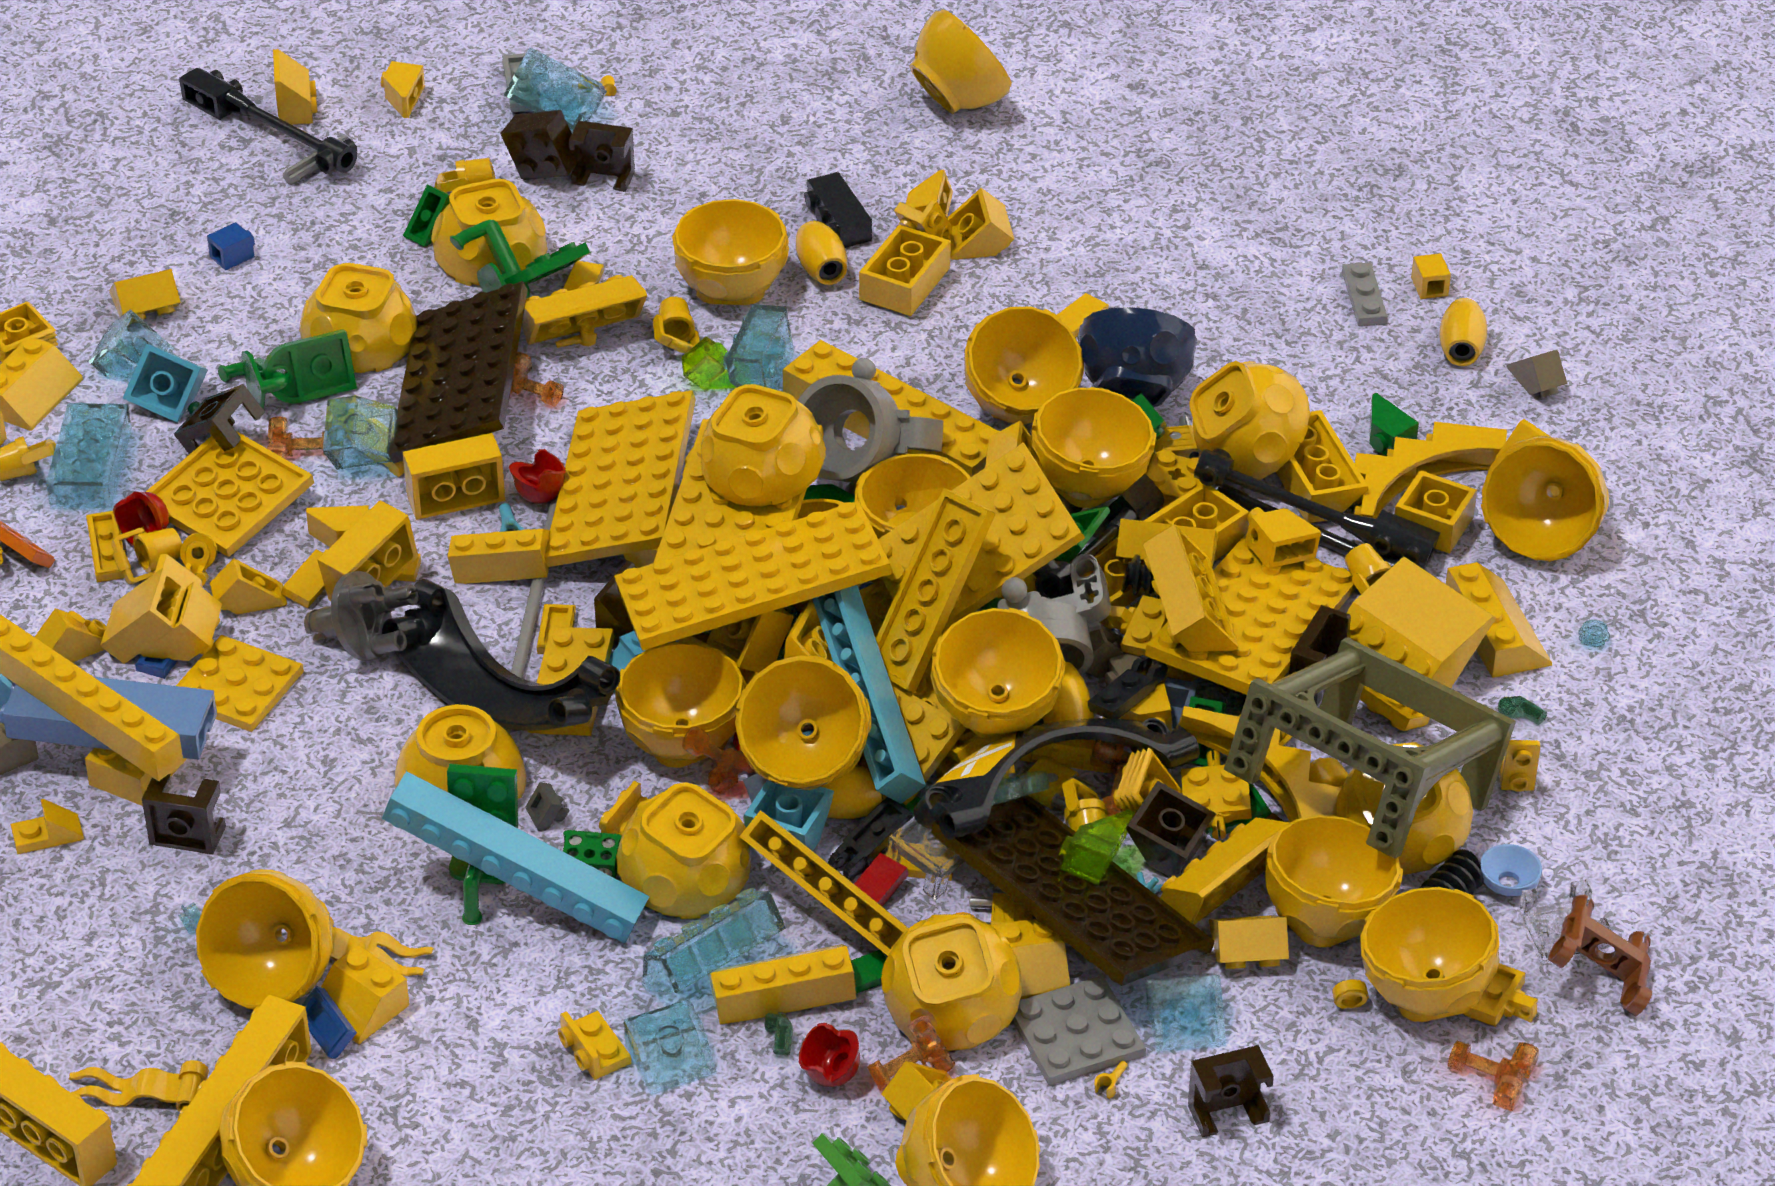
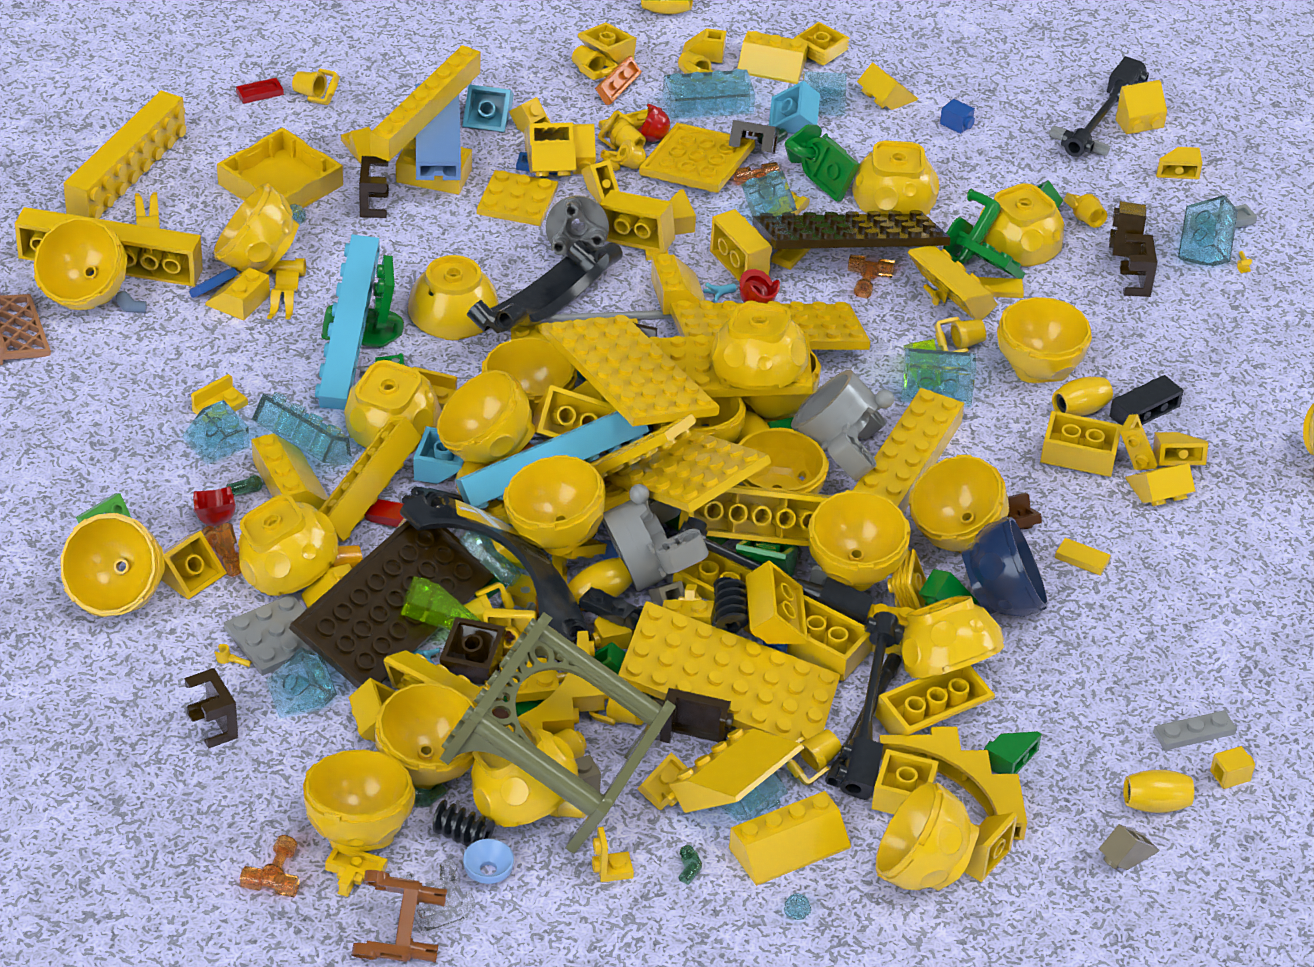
camera: 75 degrees right, 0 degrees up
dark grey tile [525,782,570,830] -> none
yellow slope [1143,524,1239,652] -> none
yellow torso [1246,507,1321,569] -> none
none -> yellow tile [217,127,343,214]

